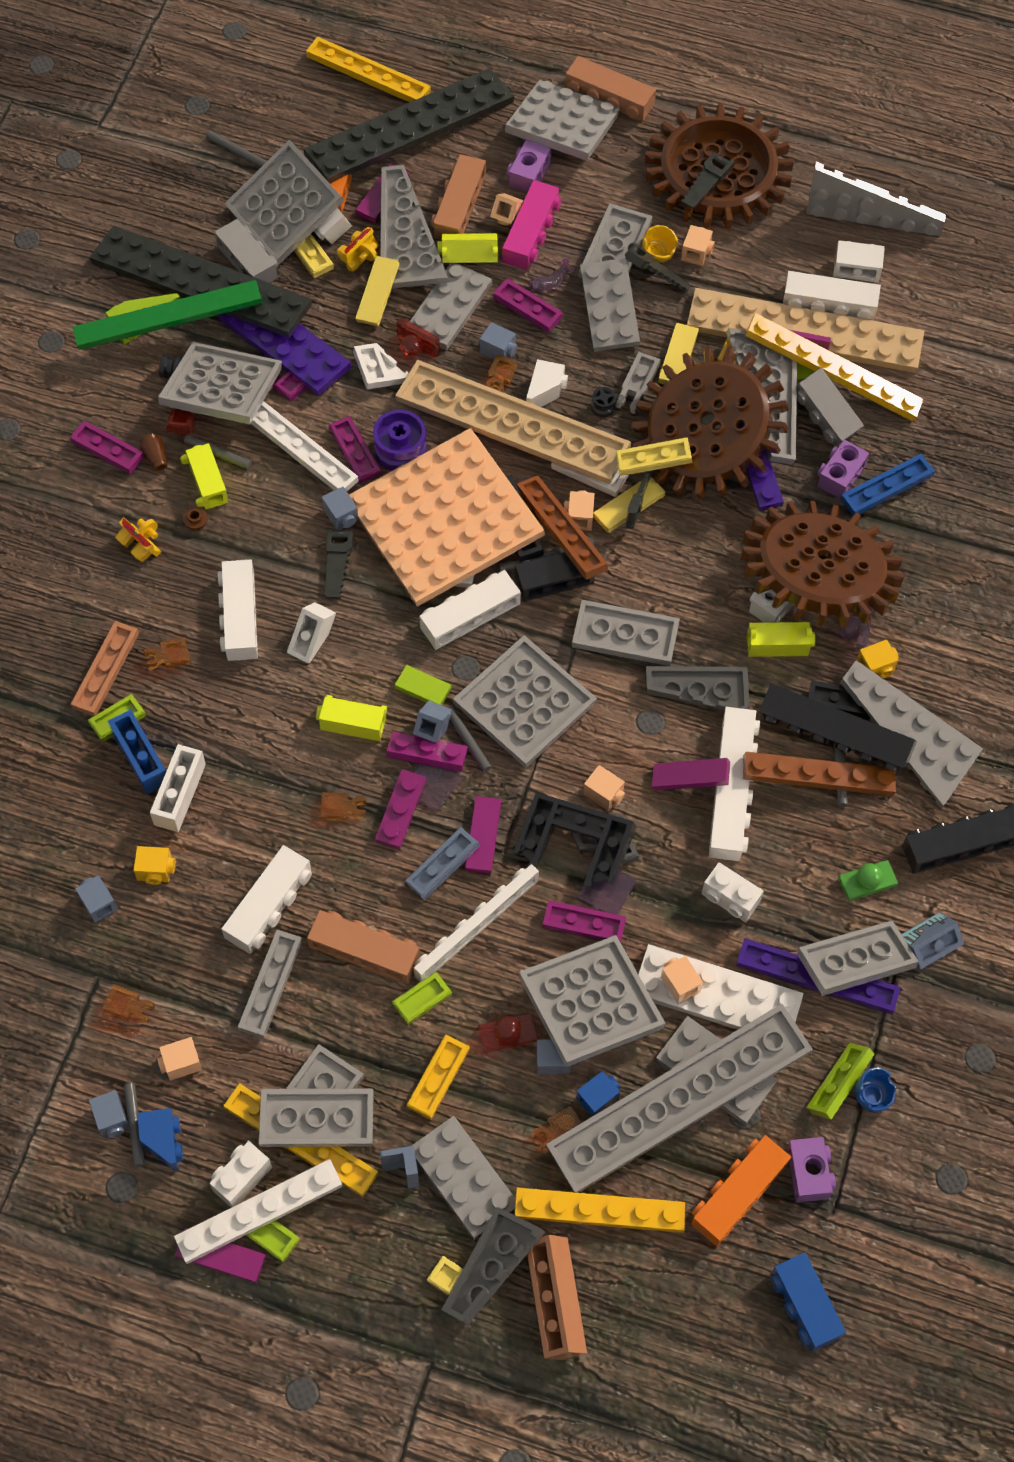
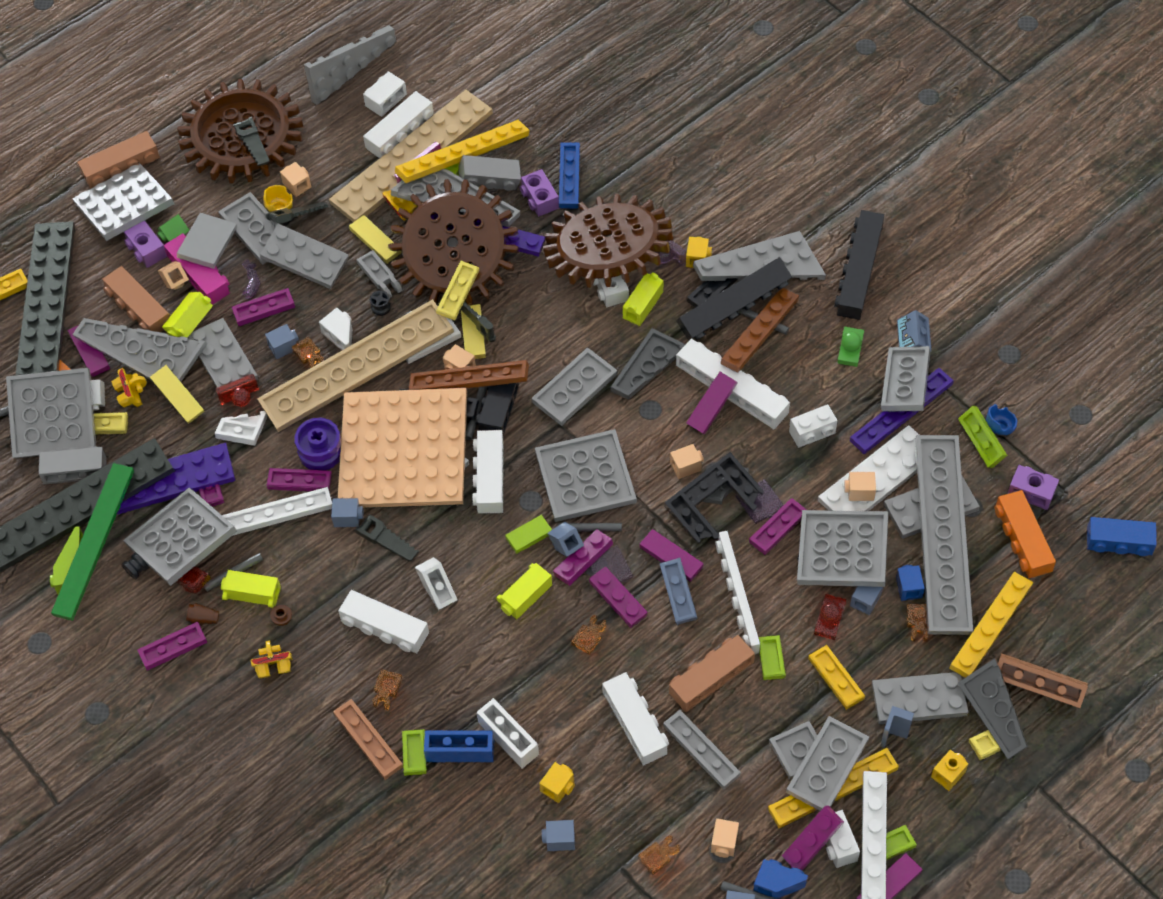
camera: 55 degrees left, 5 degrees down
none -> bright green brick [157,214,190,243]
none -> light grey tile [177,213,237,269]
none -> magenta plate [782,805,844,870]
none -> yellow brick [931,750,968,791]

